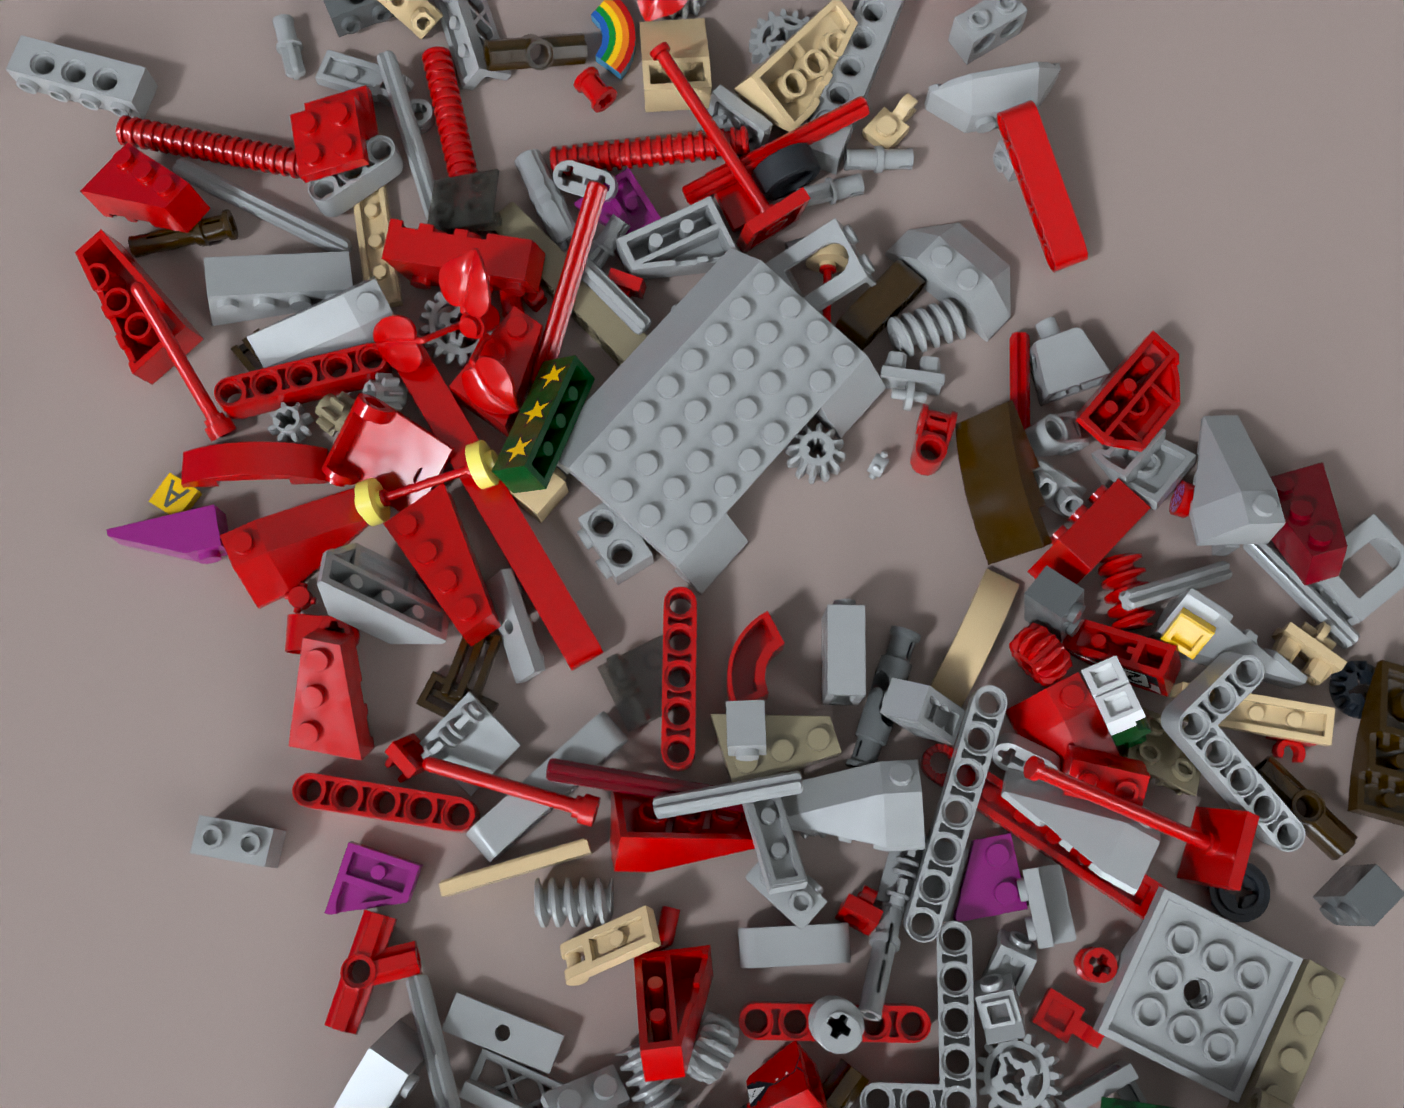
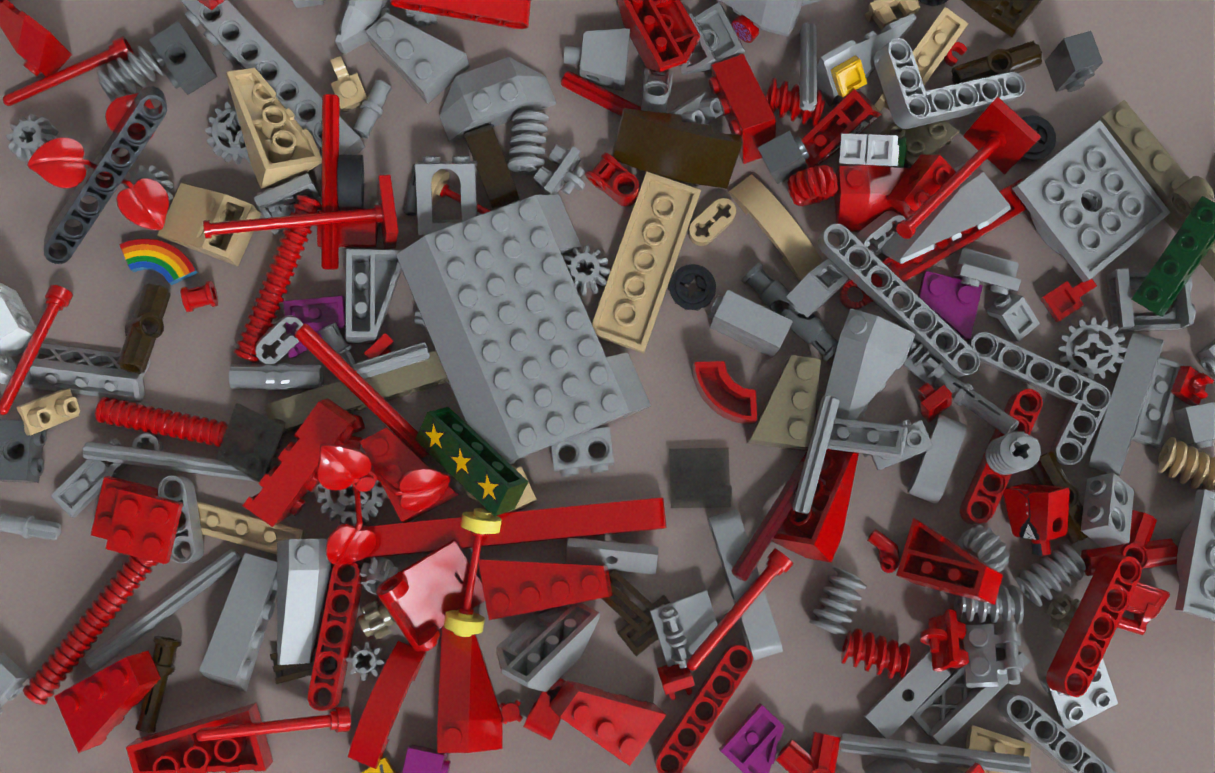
camera: 65 degrees left, 5 degrees up
tan tile [439,838,593,897] -> none
tan plate [560,905,661,986] -> none
red beam [661,586,697,772] -> none
light grey brick [726,700,766,761] -> none
light grey axle [796,173,865,207] -> none
light grey piece [867,451,890,480] -> none
light grey window [973,973,1026,1045] -> none
red bush [1073,947,1118,983] -> none
none -> light grey wedge [365,13,470,104]
none -> tan plate [592,171,701,353]
none -> black gear [669,264,716,311]
none -> tan beam [688,198,736,246]
none -> red piece [841,628,911,679]
none -> red hips [920,609,969,672]

